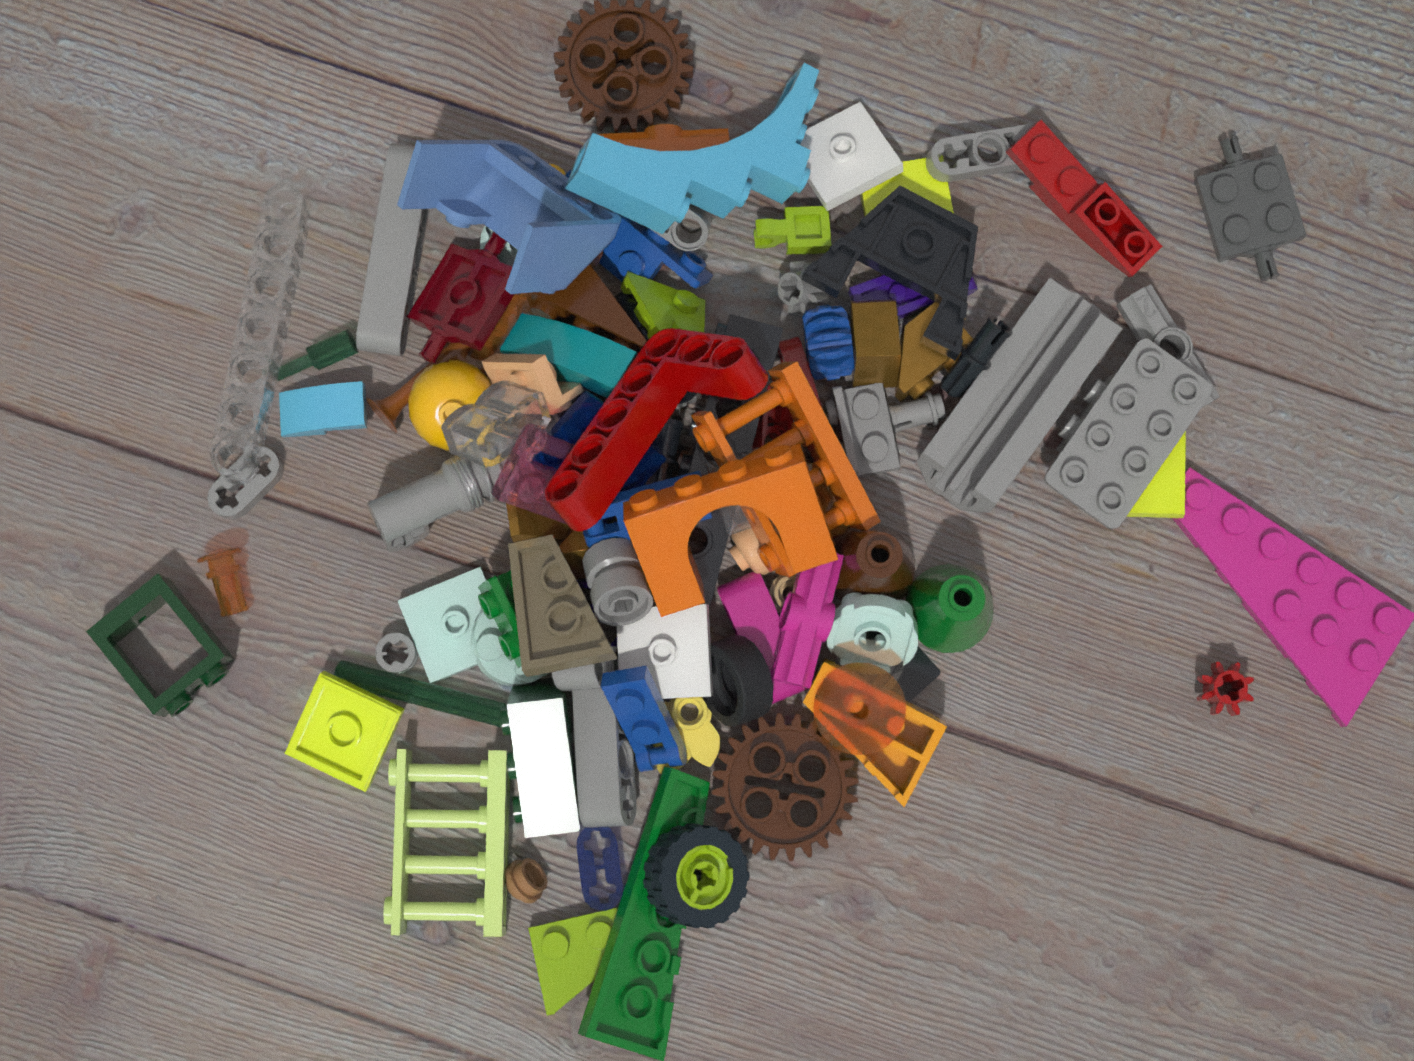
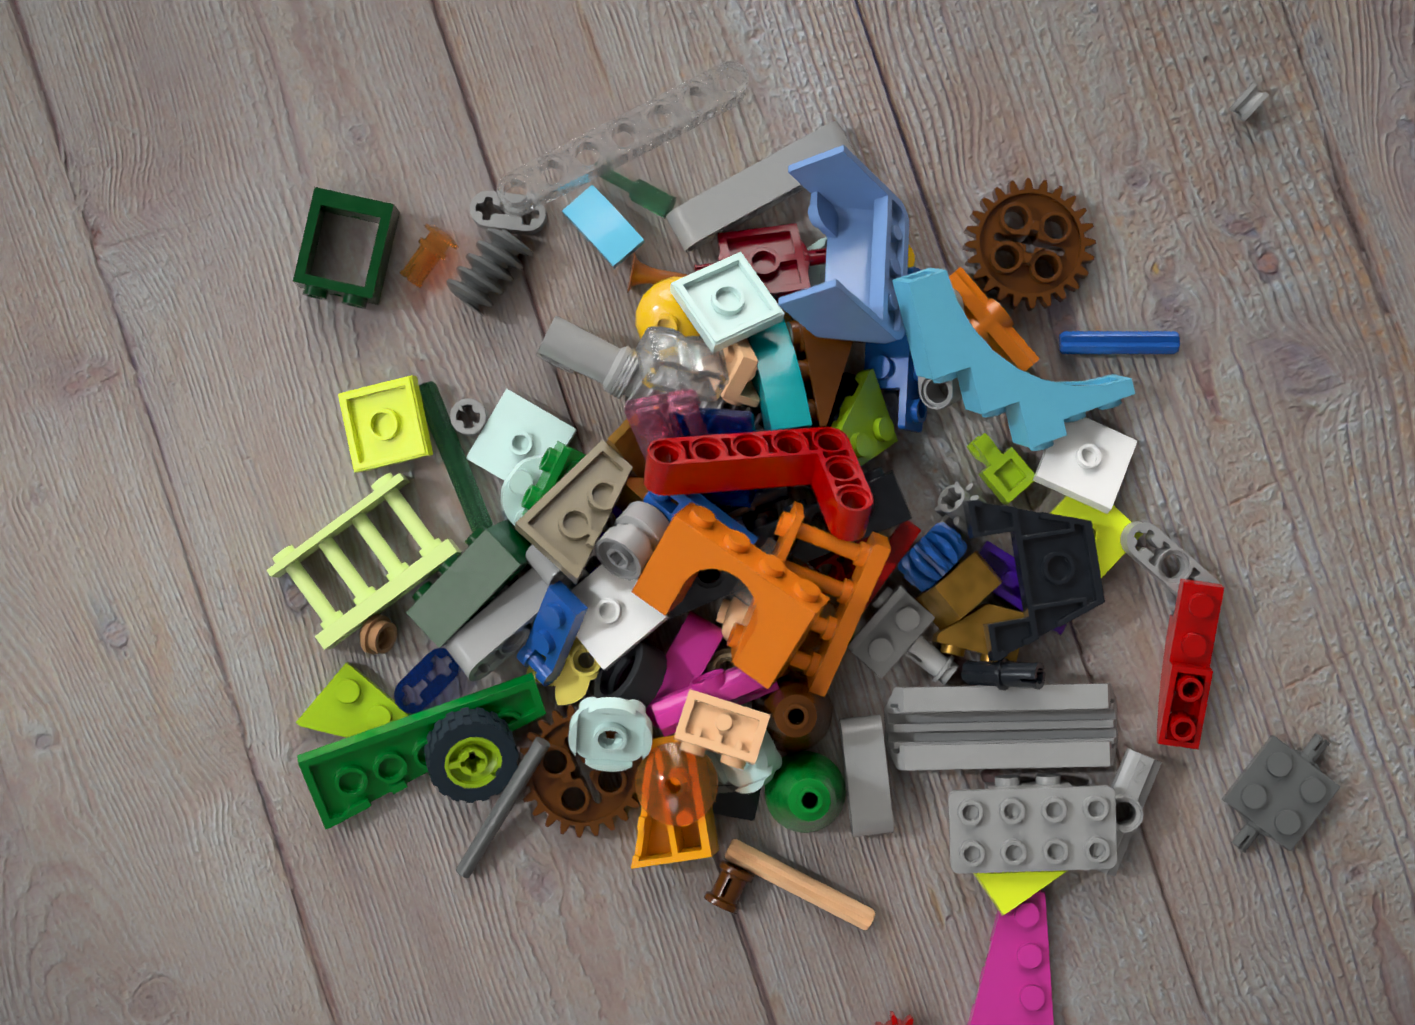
camera: 55 degrees right, 5 degrees up
none -> dark grey piece [446,228,534,317]
none -> dark grey bar [456,737,550,878]
none -> light aqua plate [568,697,653,772]
none -> light aqua plate [670,252,785,354]
none -> light nougat bracket [674,689,770,770]
none -> reddish brown bush [704,860,754,914]
none -> light nougat axle [725,839,875,930]
none -> light grey beam [839,714,894,837]
none -> blue axle [1059,331,1180,354]

